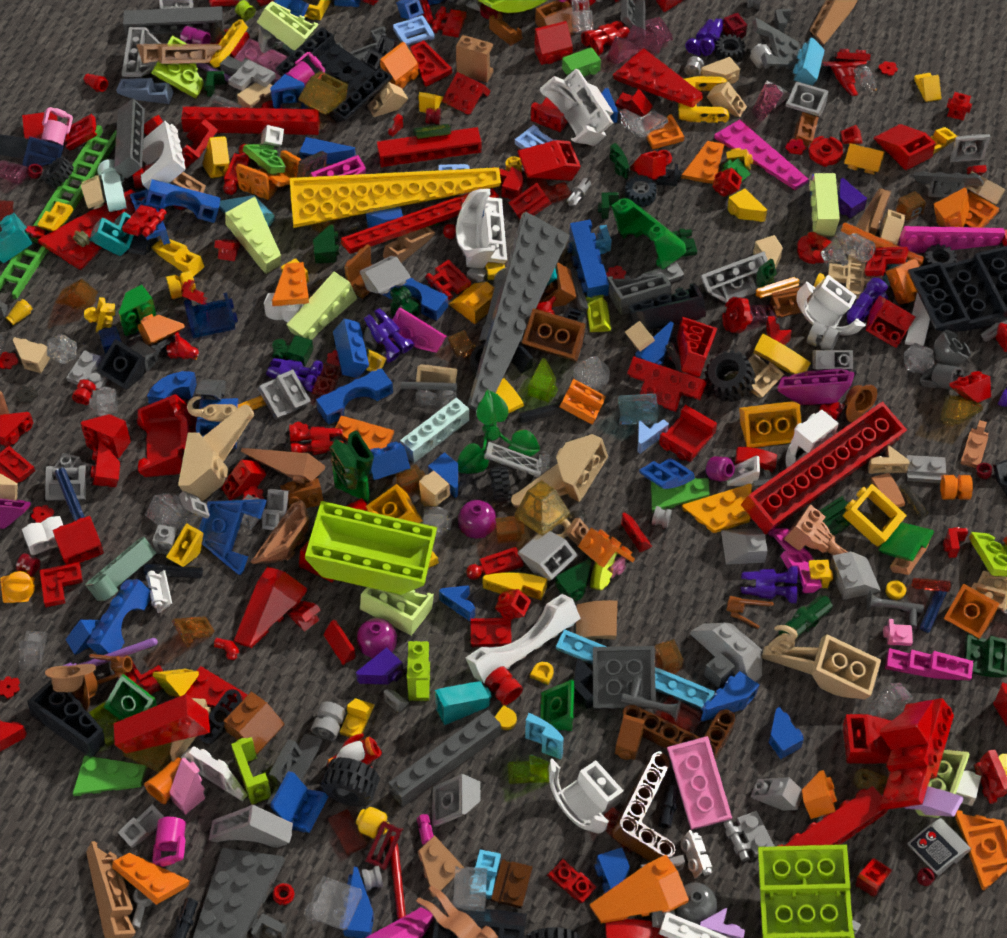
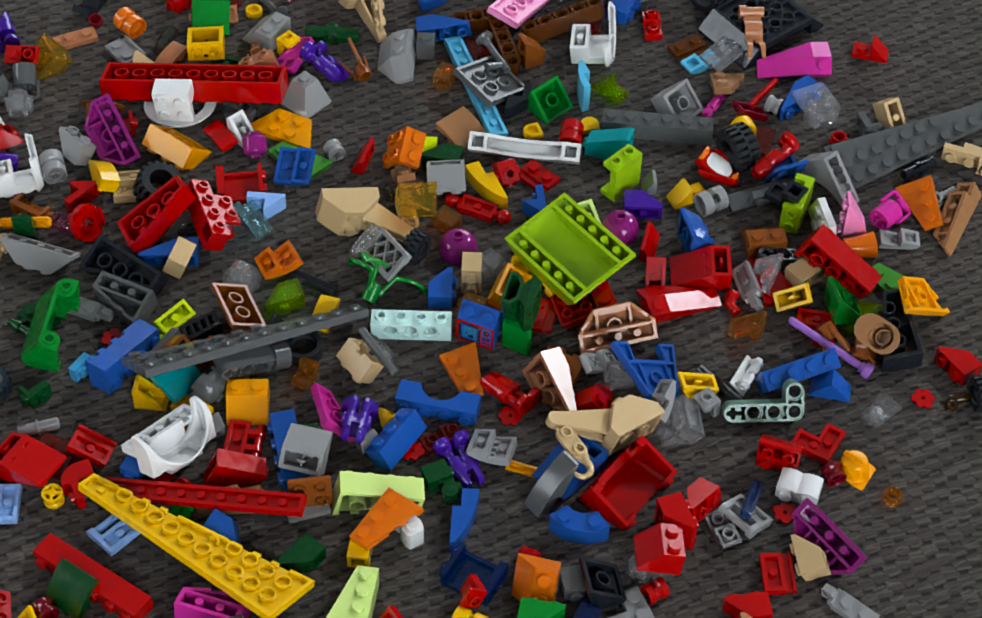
camera: 135 degrees left, 5 degrees down
none -> red slope [203,448,269,487]
none -> blue slope [449,488,479,553]
none -> red slope [633,523,686,575]
none -> red slope [669,245,732,291]
none -> blue slope [677,208,715,253]
none -> light grey hinge [732,260,764,312]
none -> red piece [751,131,800,180]
none -> clear slope [753,253,784,294]
none -> black slope [764,180,809,206]
none -> light orange wing [897,276,950,316]

